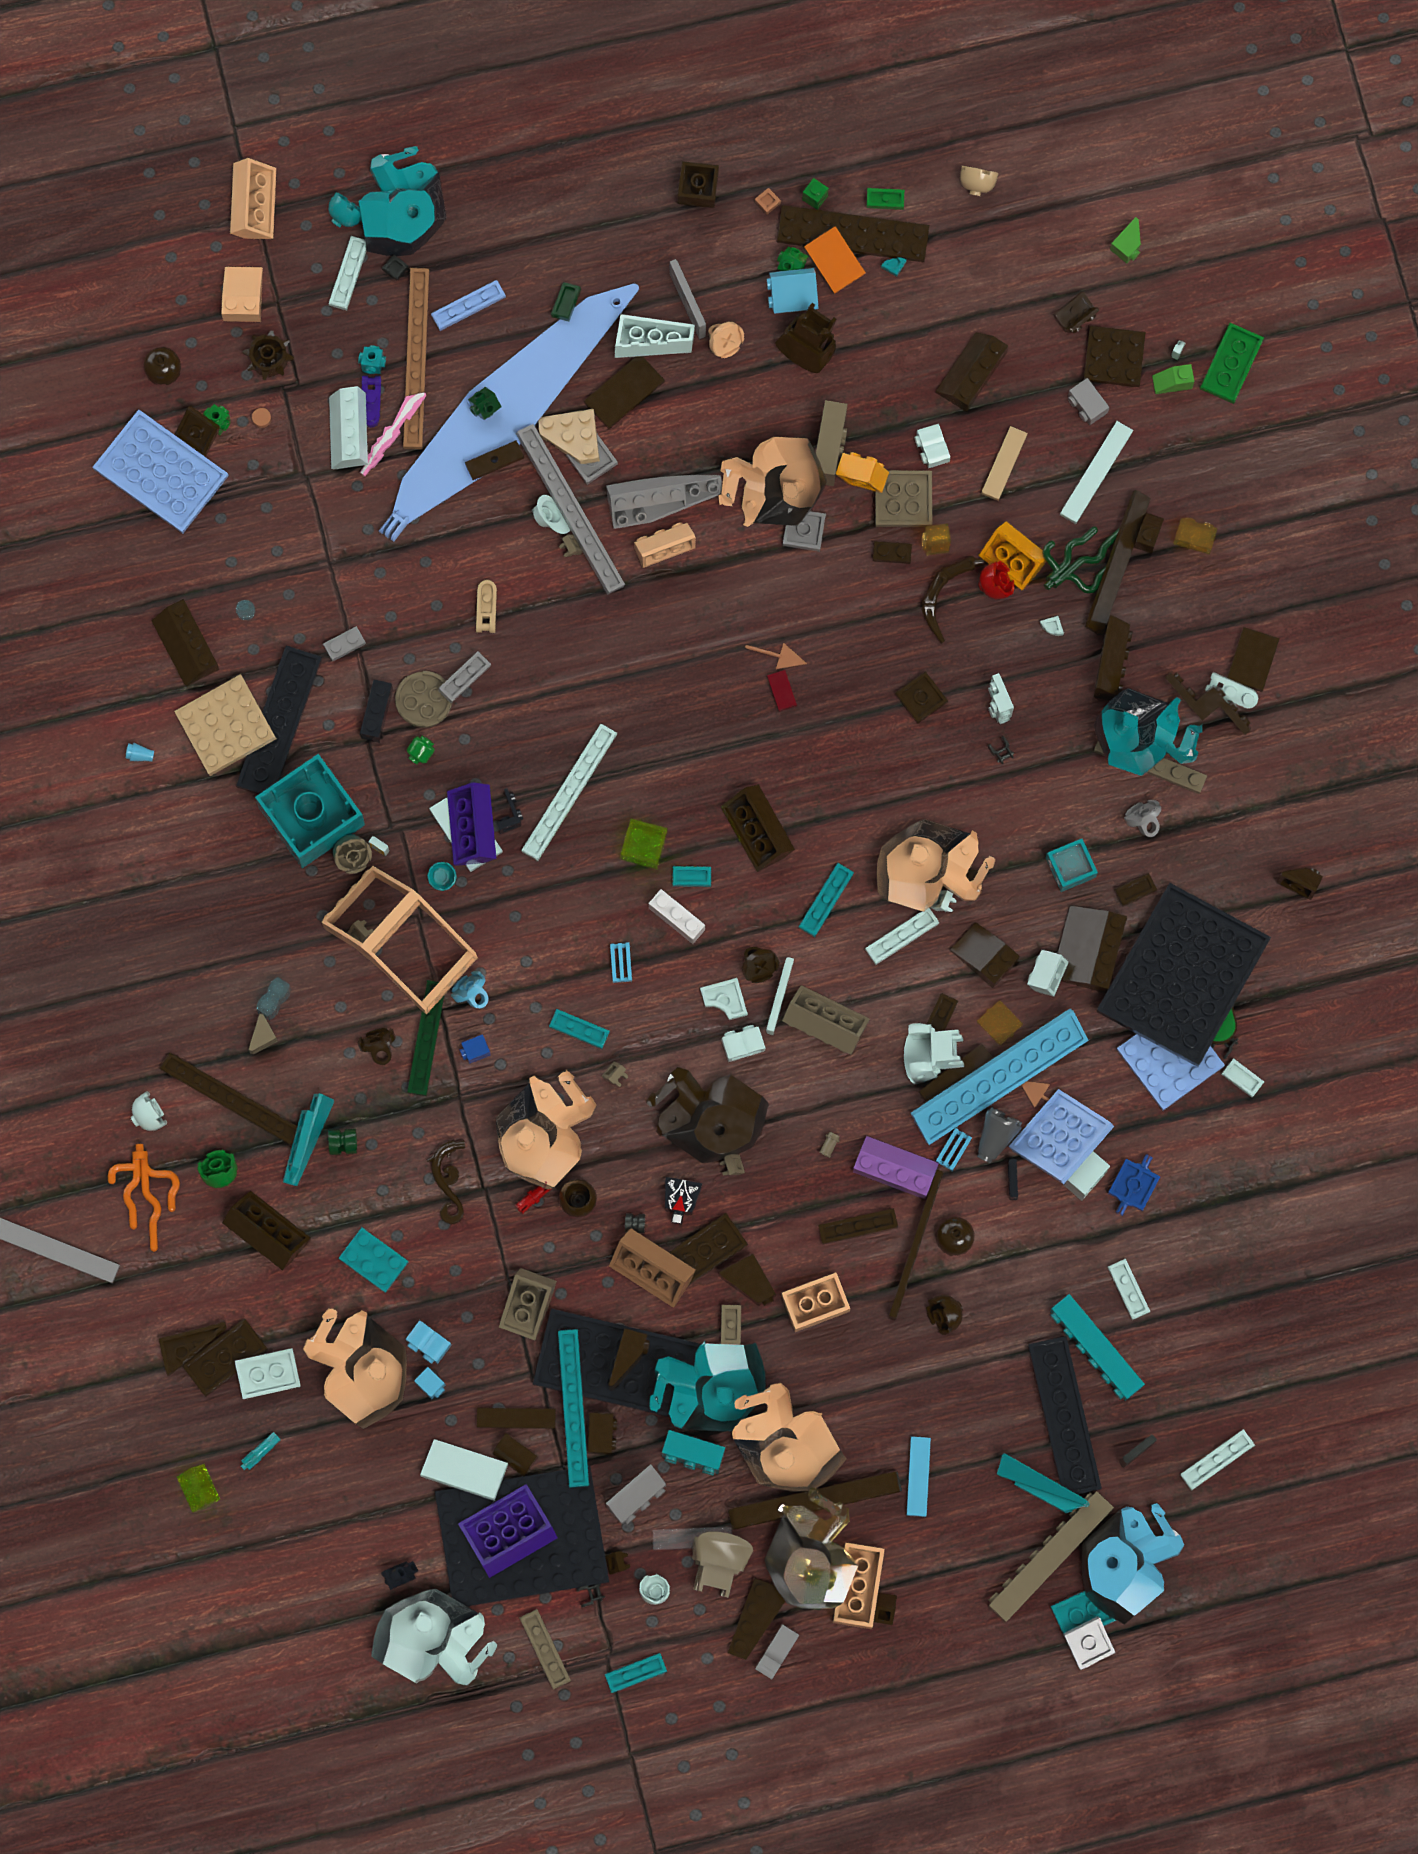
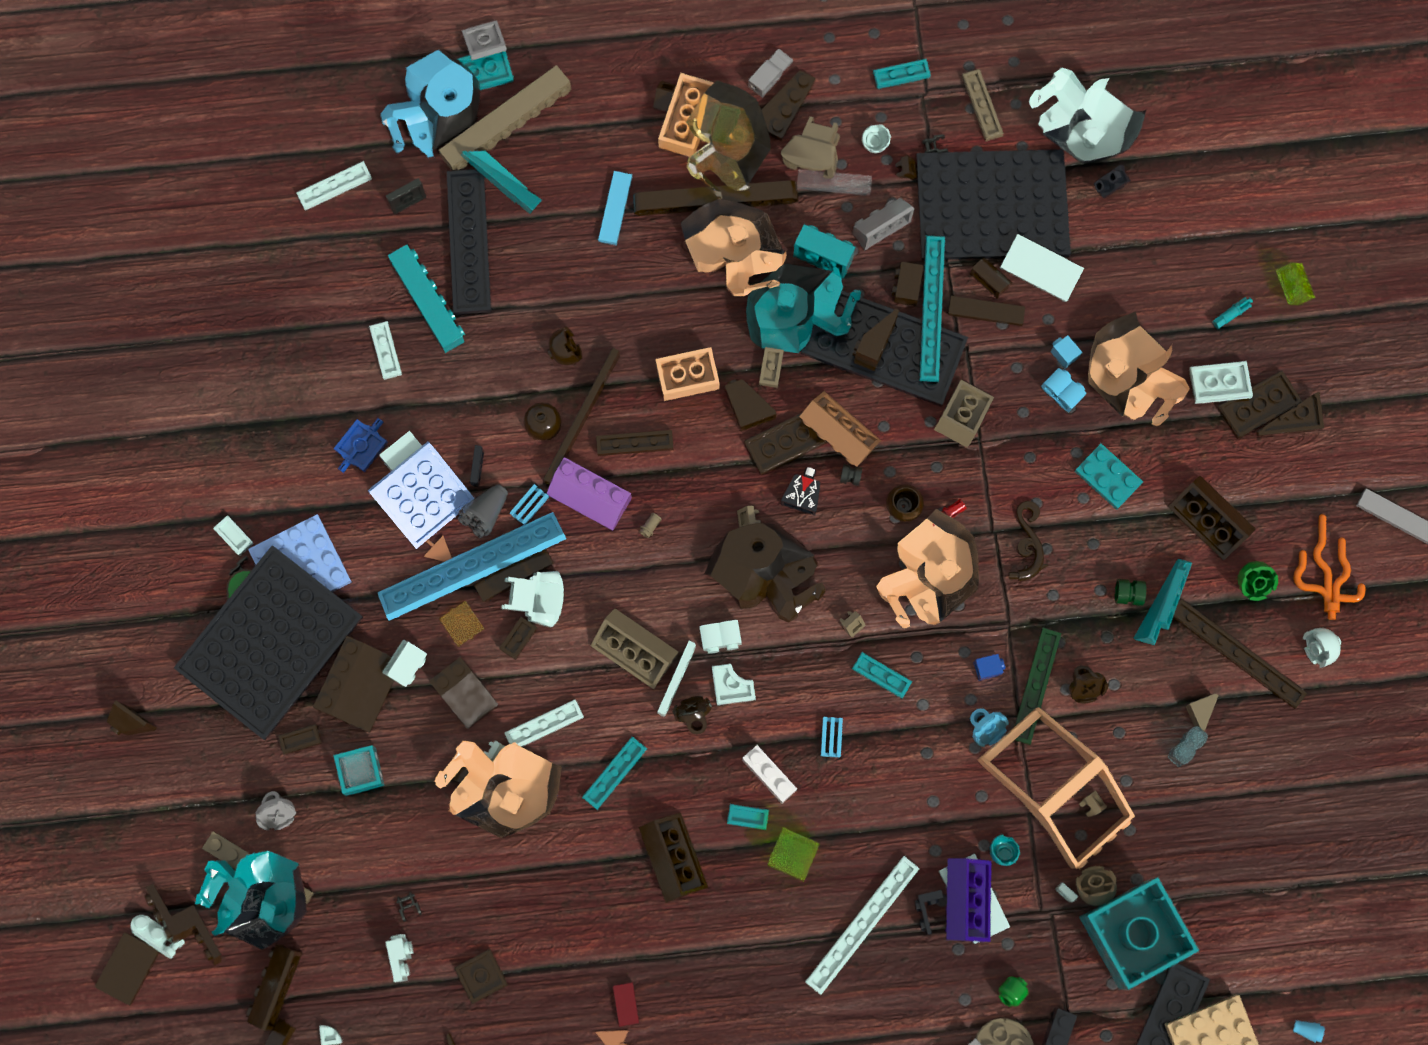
camera: 170 degrees left, 0 degrees up
dark purple slope [458,1484,558,1578] -> none

